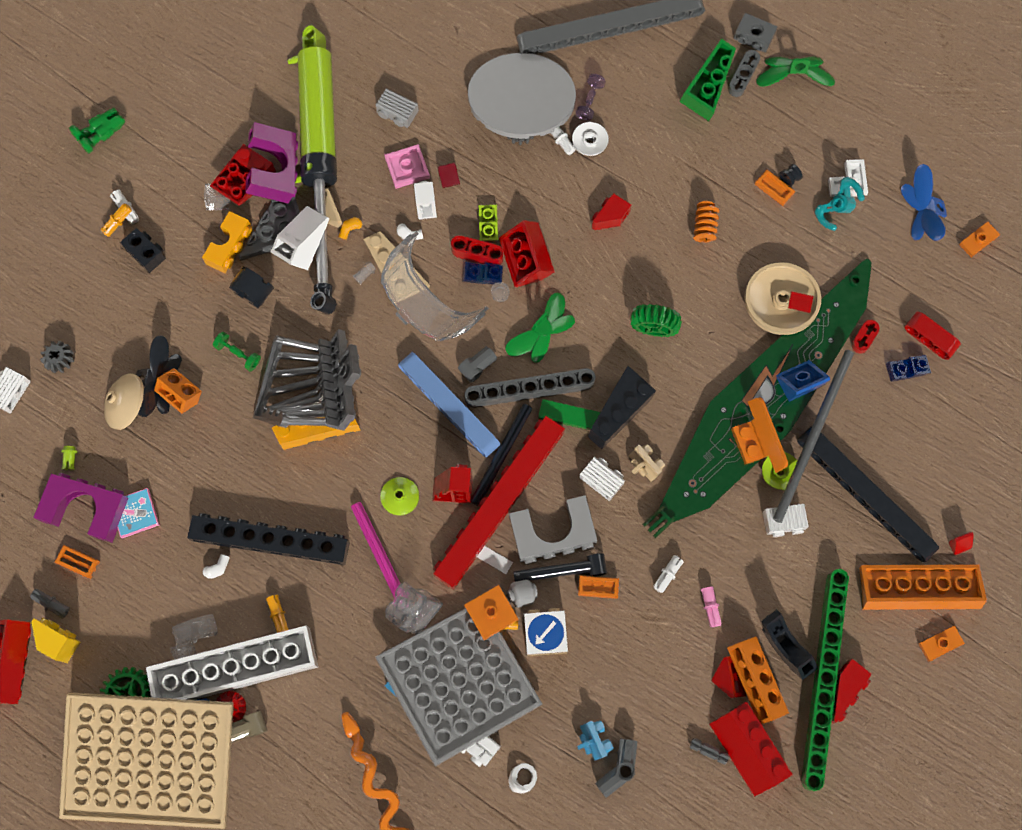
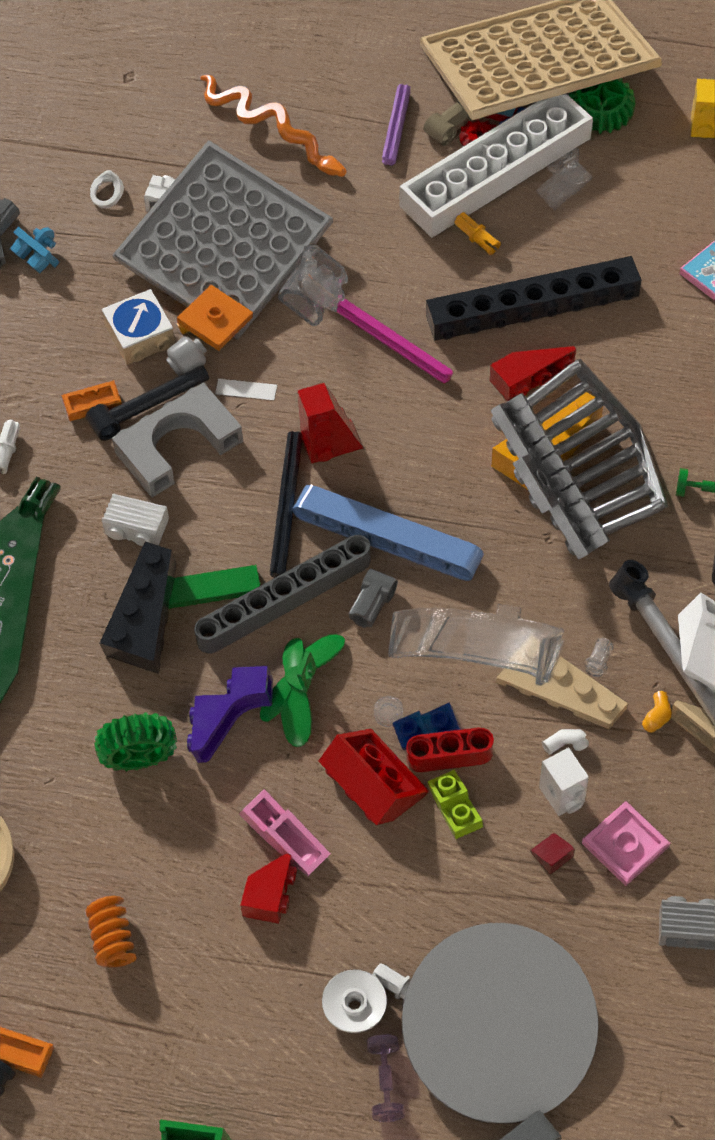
camera: 160 degrees right, 15 degrees down
white arm [203,554,230,579] -> none
lime dish [380,477,419,516] -> none
red brick [433,416,565,590] -> none
tan hips [629,444,665,482] -> none
none -> dark purple arch [187,666,273,763]
none -> bright pink slope [239,789,330,876]
none -> medium lavender axle [382,84,411,166]
none -> red slope [489,346,576,402]

